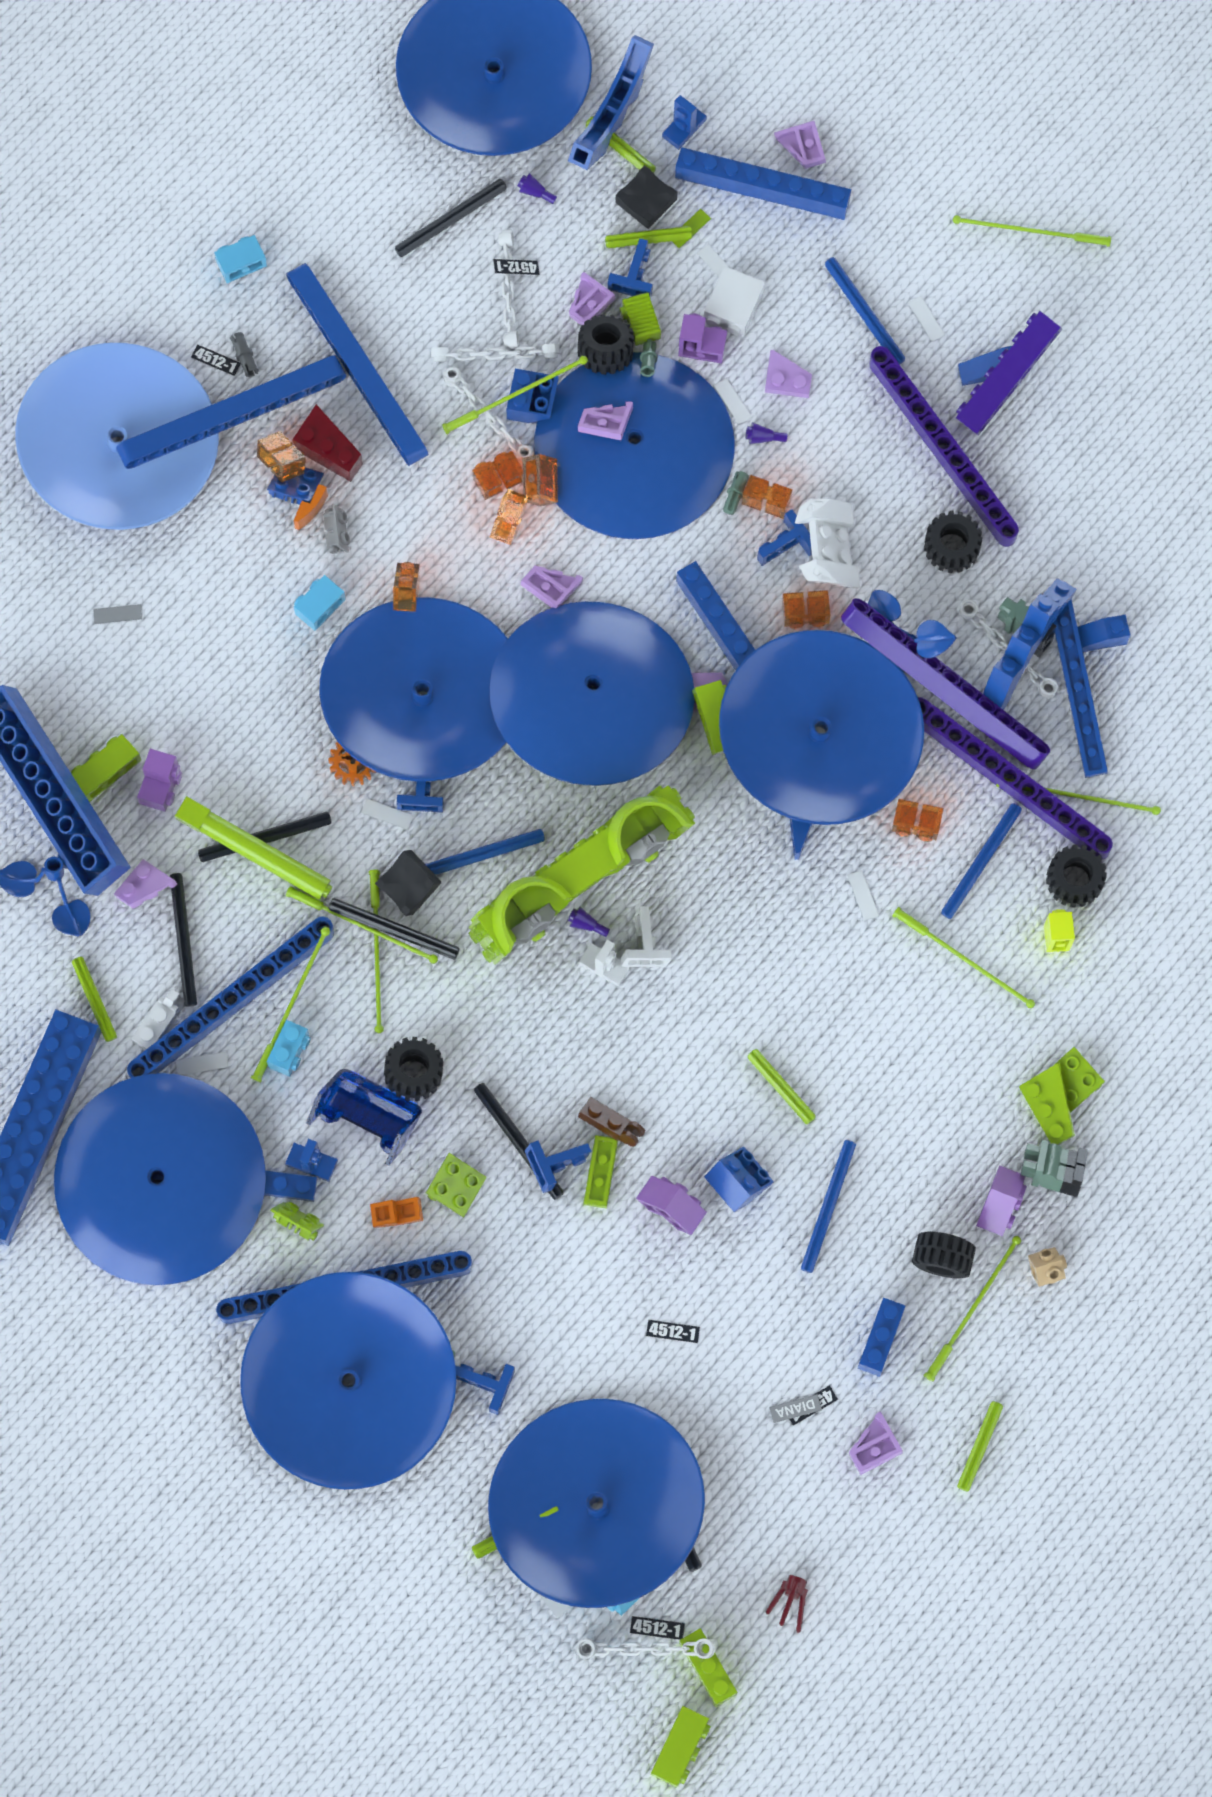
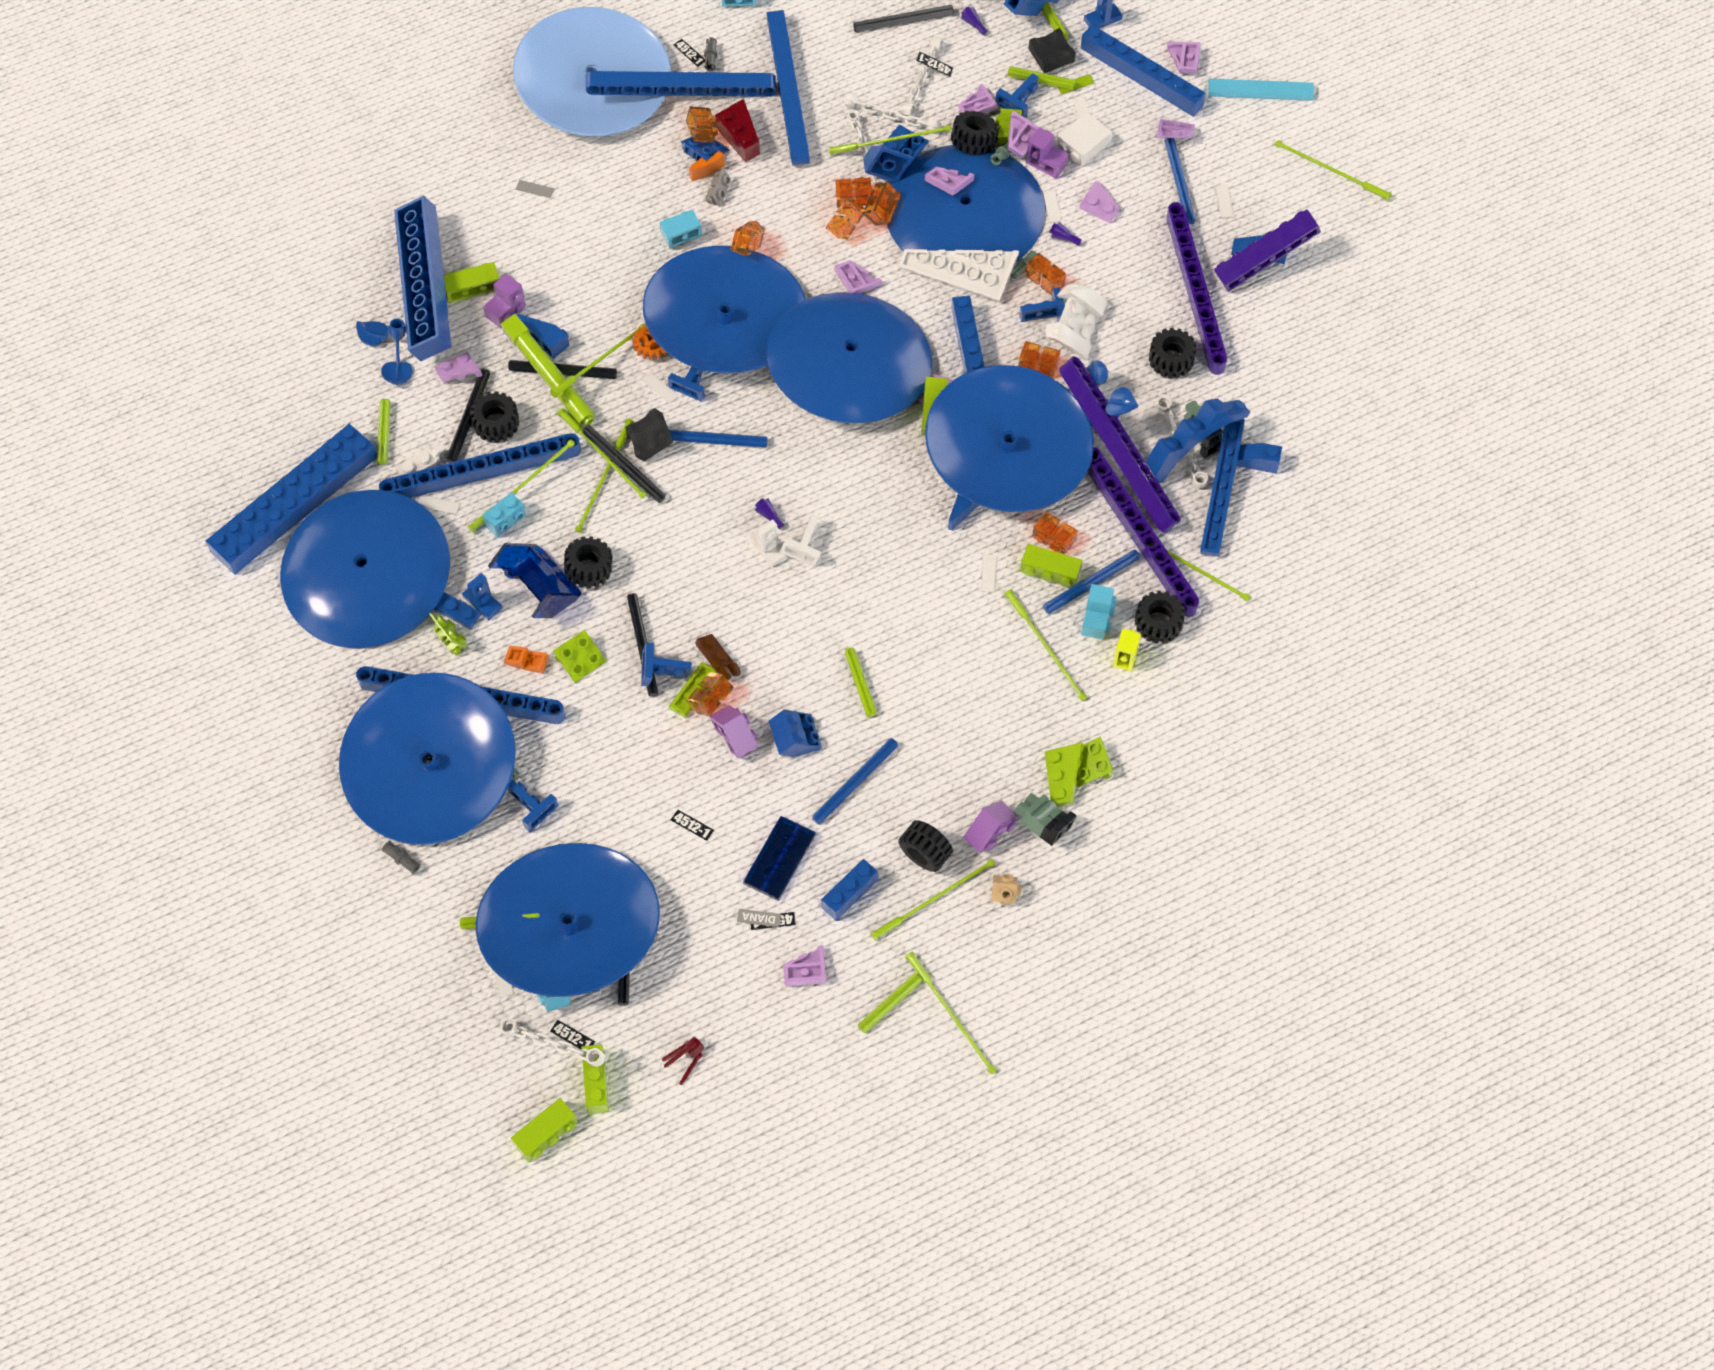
camera: 25 degrees right, 10 degrees down
lime piece [468,785,695,965] -> none
none -> dark grey pin [382,841,421,874]
none -> black tyre [470,391,520,443]
none -> blue slope [517,314,570,359]
none -> lime piece [550,324,645,398]
none -> clear orange piece [686,672,734,716]
none -> clear blue tile [743,816,816,901]
none -> blue slope [863,145,913,183]
none -> white wing [898,249,1019,302]
none -> lime piece [905,951,996,1074]
none -> lavender wing [1007,111,1039,159]
none -> lime brick [1020,544,1083,587]
none -> medium azure brick [1081,584,1117,640]
none -> lavender wing [1156,119,1195,138]
none -> medium azure tile [1208,79,1314,100]

